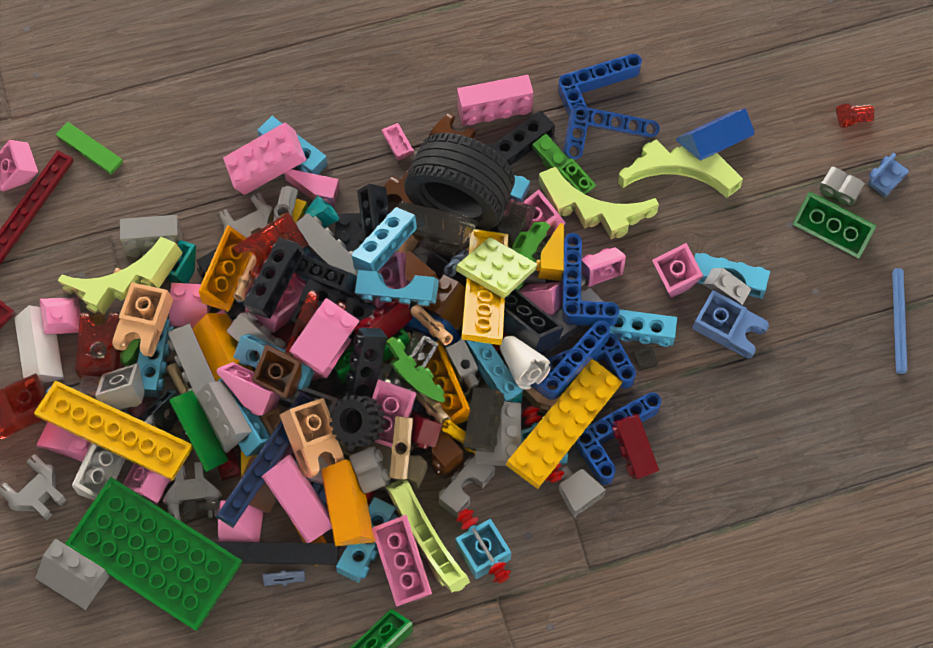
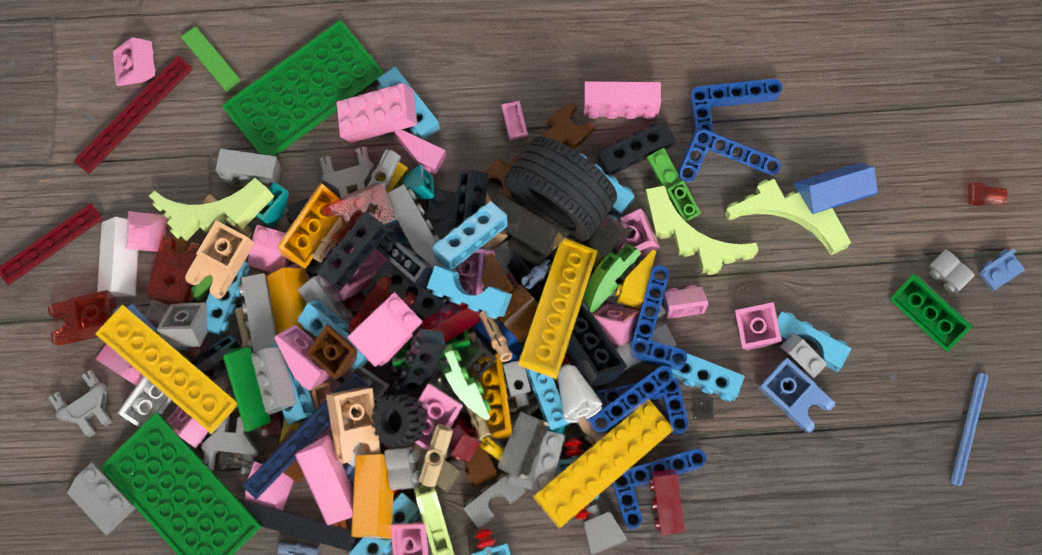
camera: 15 degrees right, 10 degrees up
clear smoke hinge [90,341,107,358] -> none
yellowish green plate [456,237,537,298] -> none
none -> green plate [222,20,385,157]

